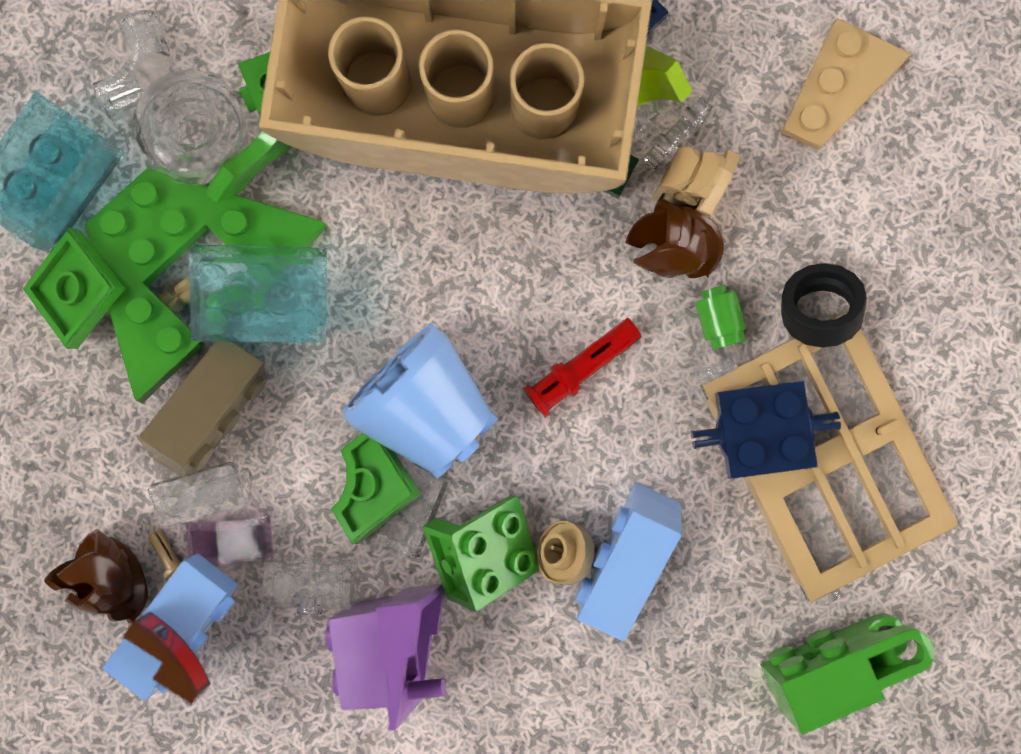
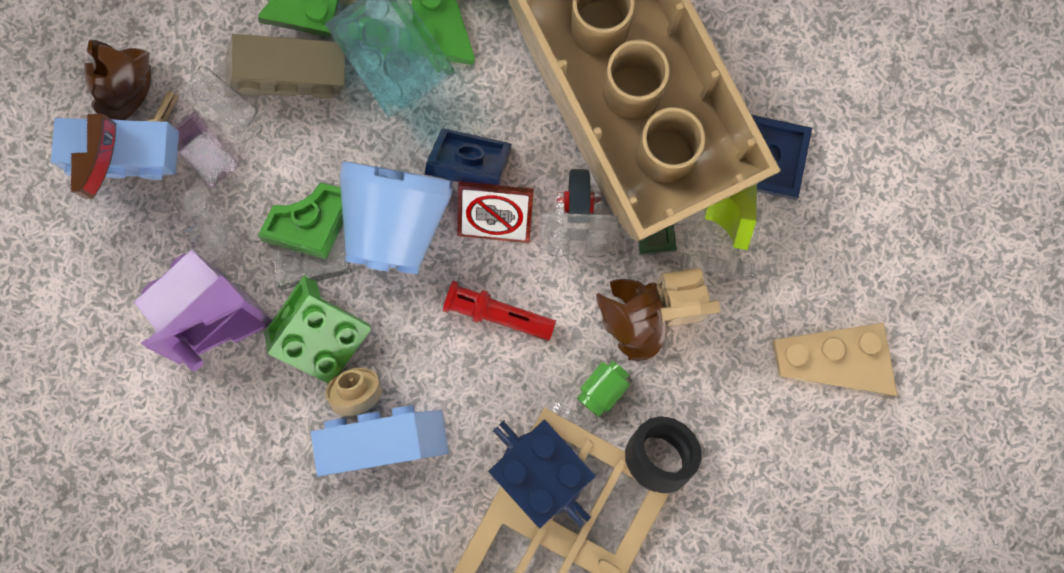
camera: 55 degrees right, 5 degrees down
none -> dark blue plate [424,128,512,191]
none -> piece [457,181,534,243]
none -> clear plate [540,169,618,258]

